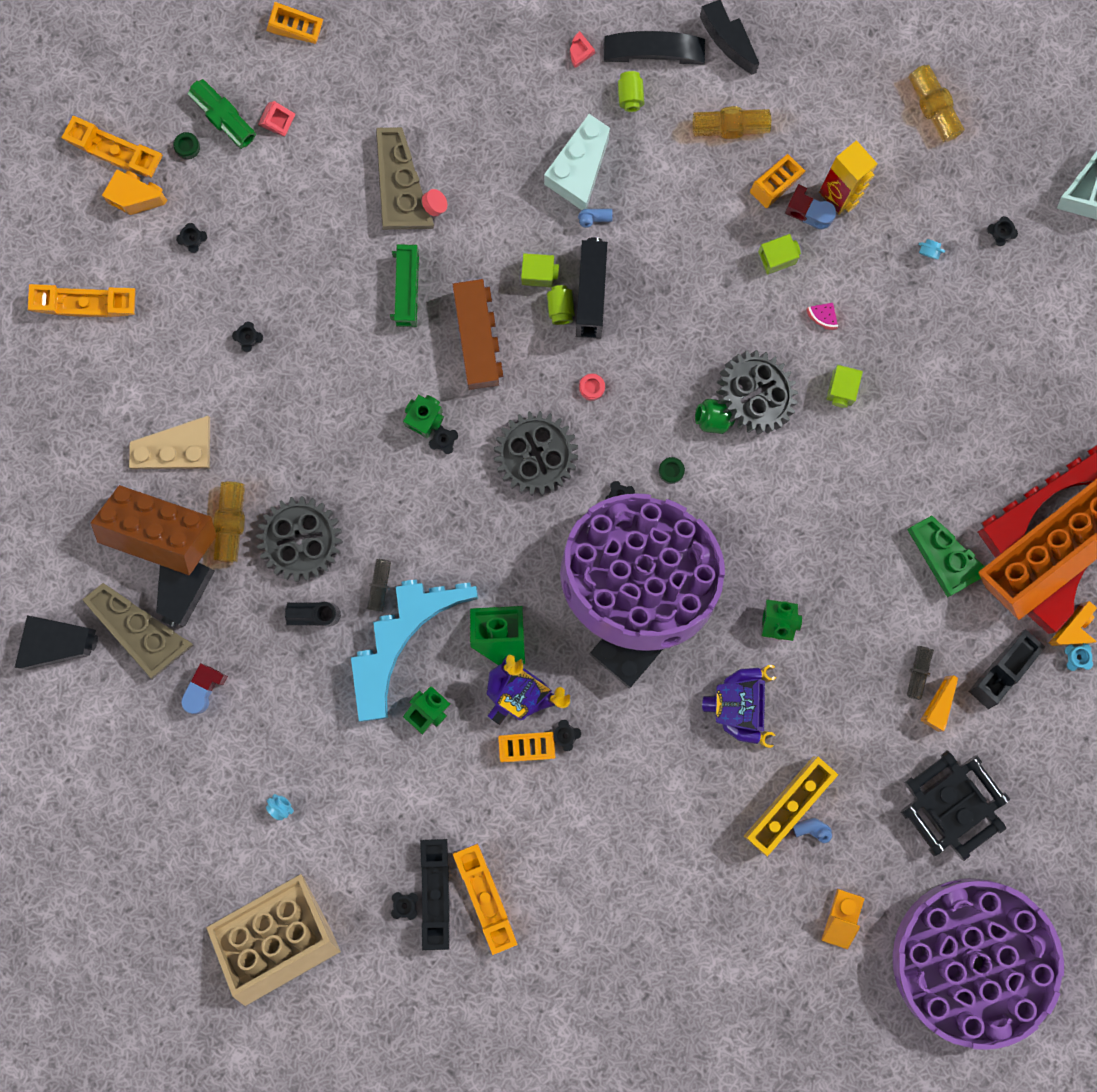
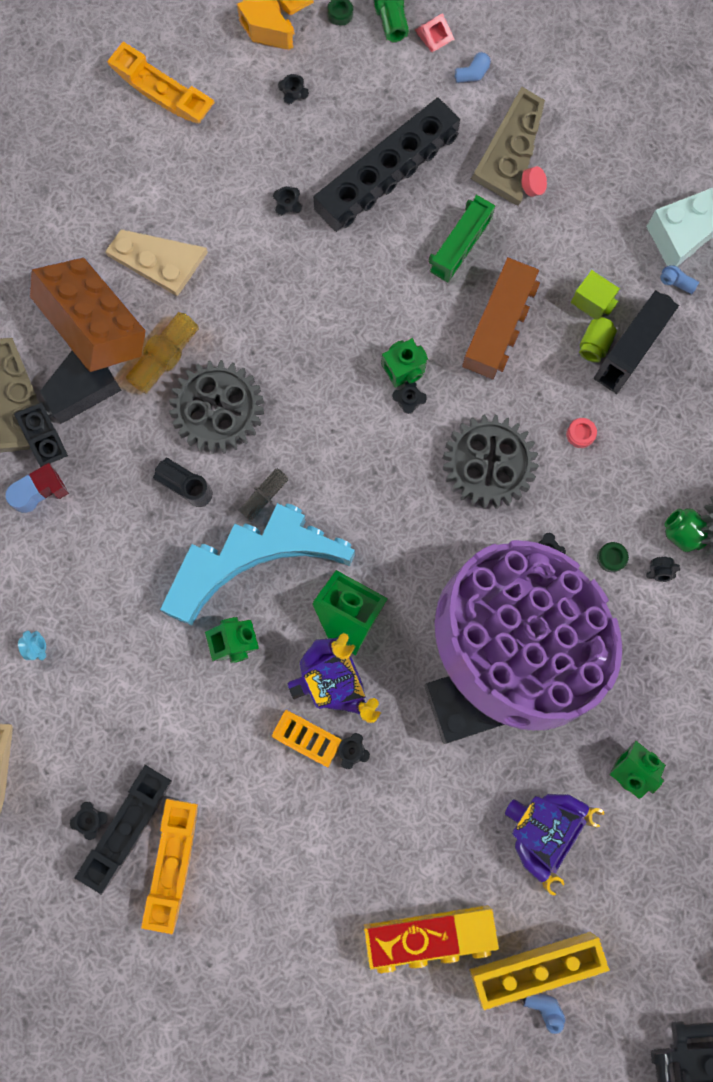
camera: 30 degrees right, 5 degrees down
none -> black slope [14,402,68,467]
none -> black brick [313,97,460,232]
none -> brick [364,905,499,973]
none -> medium blue arm [455,52,490,83]
none -> black plate [646,557,680,582]

